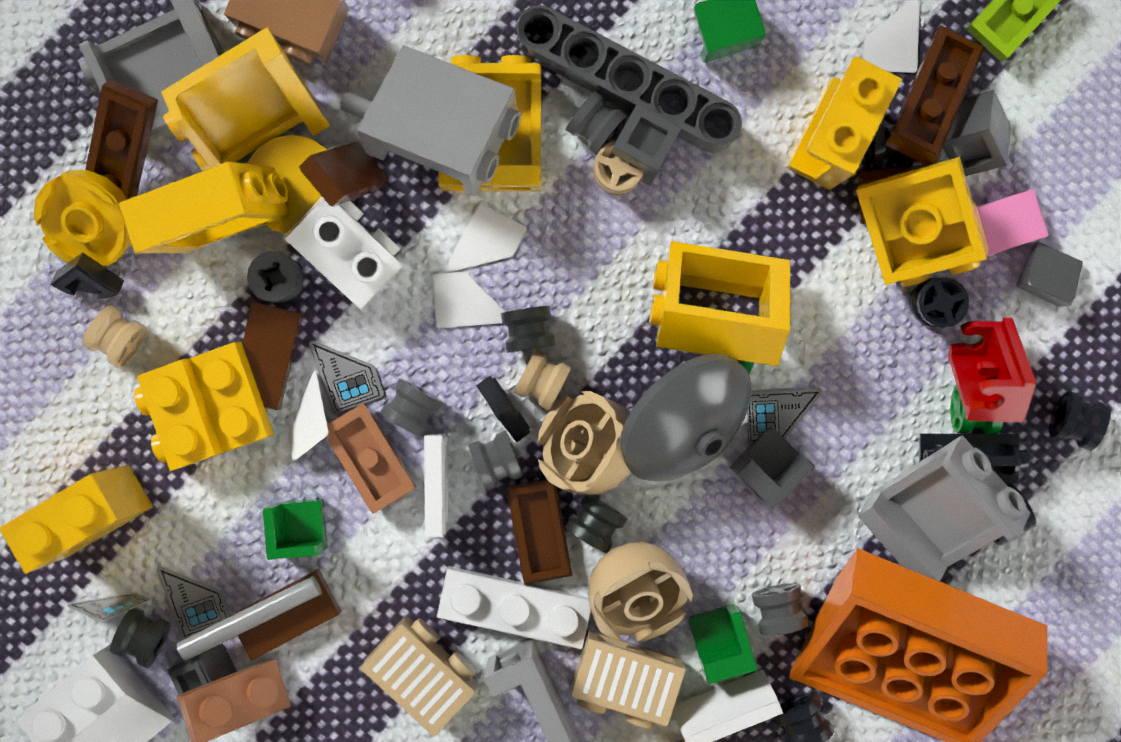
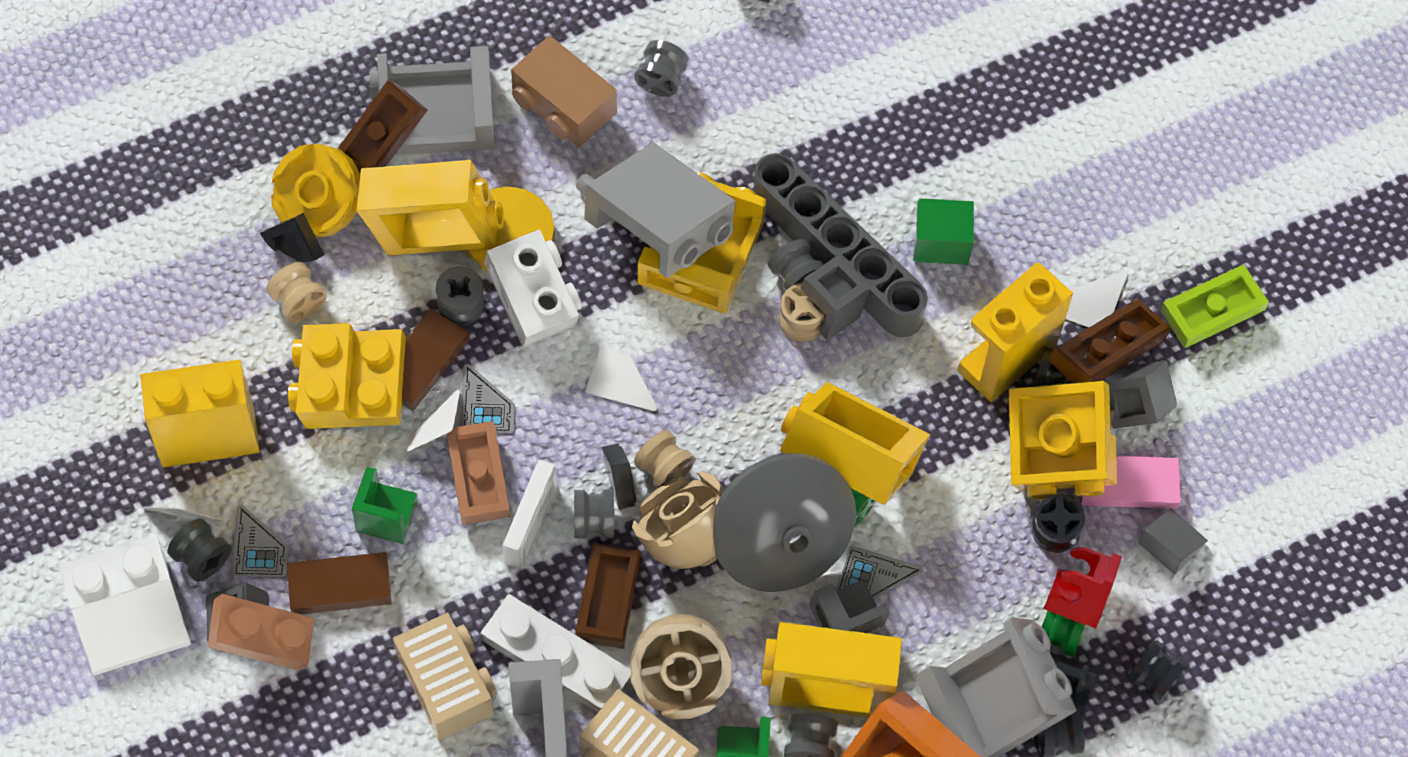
camera: 20 degrees right, 25 degrees down
yellow panel [161,27,330,171] -> none
light grey bar [177,576,322,661] -> none
reddish brown tile [299,141,389,207] -> none
dark grey wheel [380,378,443,437] -> none
white sticker [445,204,527,272] -> none
pearl dark grey wheel [501,306,555,353] -> none
pearl dark grey wheel [565,495,628,553] -> none
none -> yellow window [760,622,902,718]

